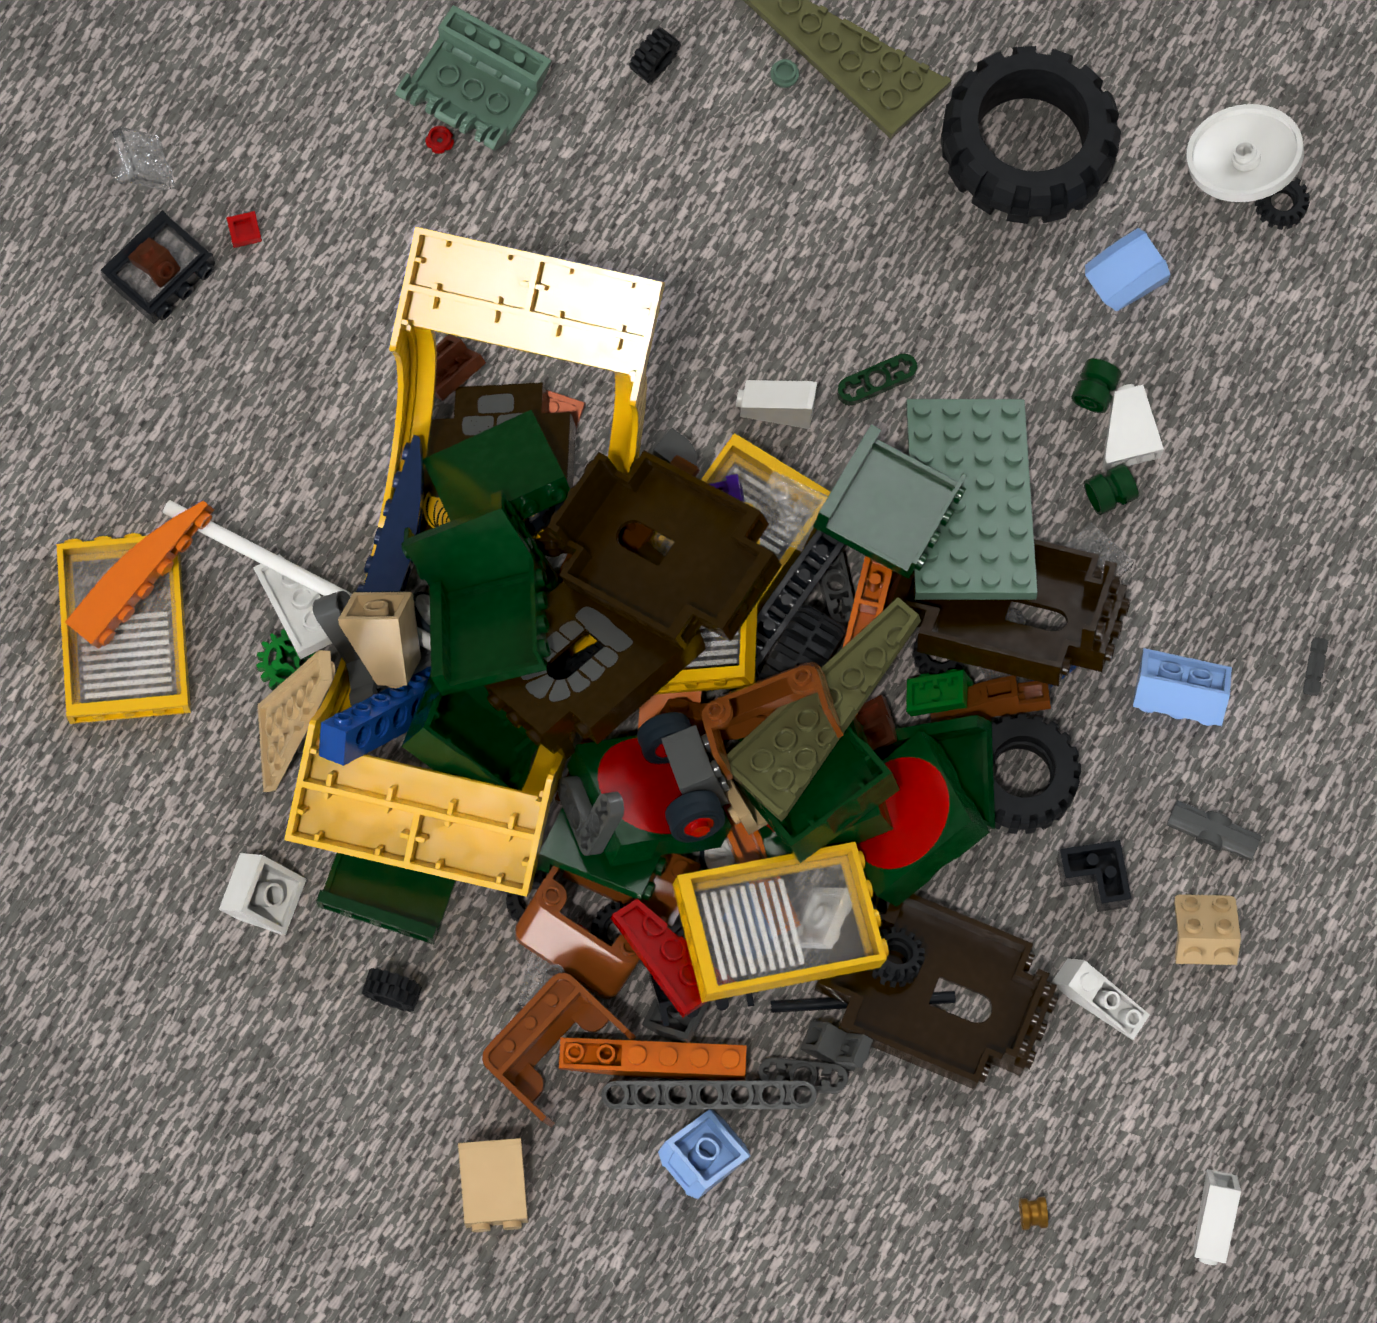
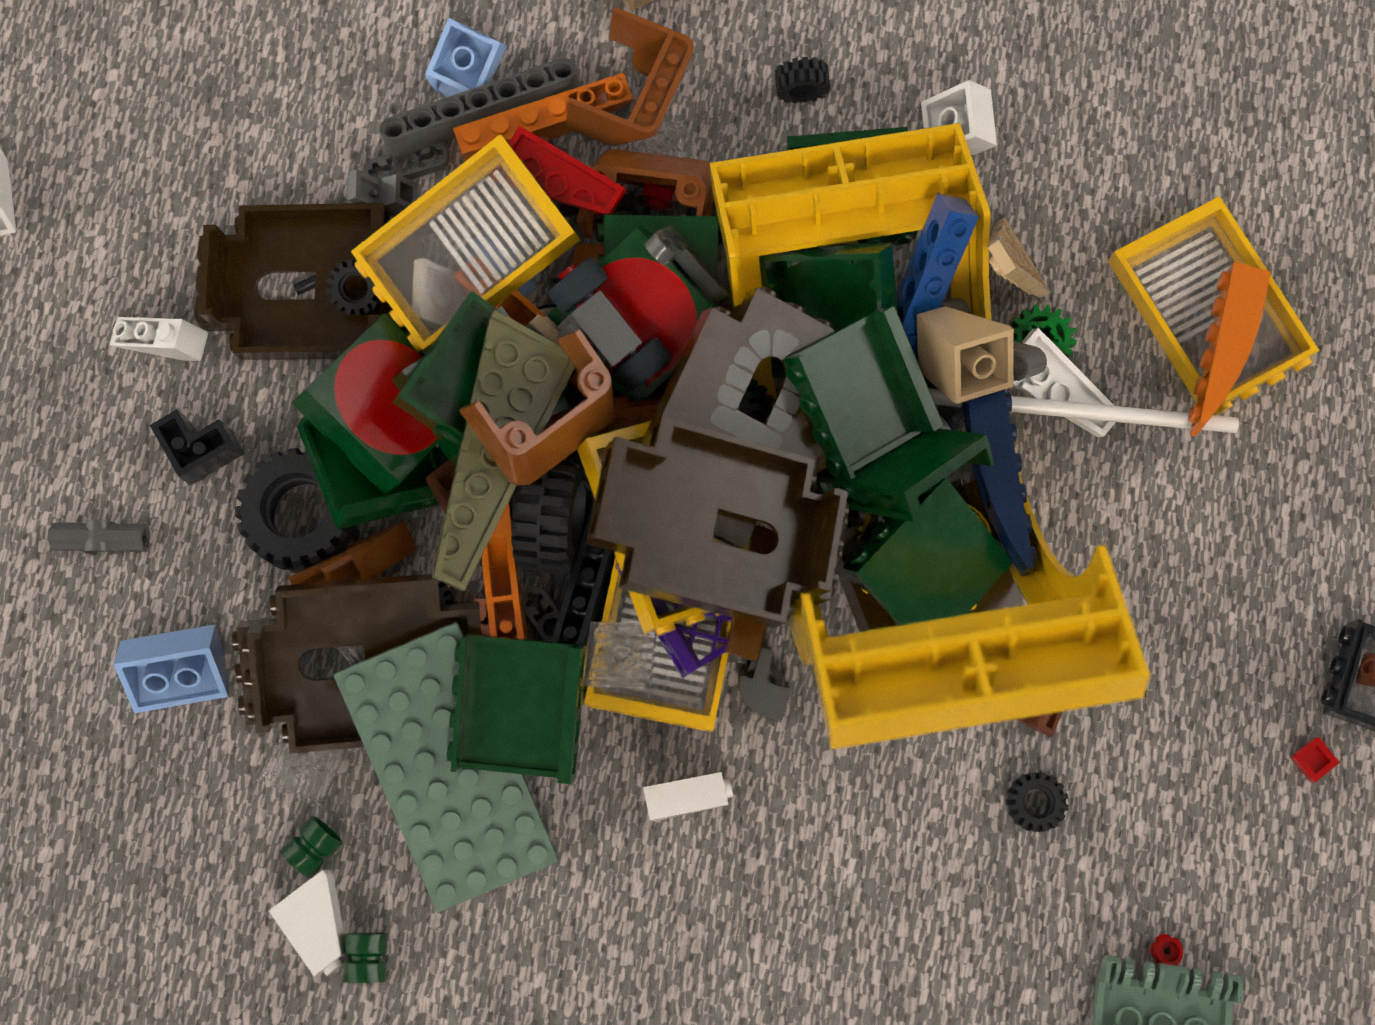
camera: 165 degrees right, 5 degrees up
dark green beam [837,353,917,406] -> none
green bracket [906,669,973,717] -> none
pearl gold wheel [1019,1196,1048,1230] -> none
tan bracket [1174,895,1241,965] -> none
dark grey axle [1303,637,1329,696] -> none

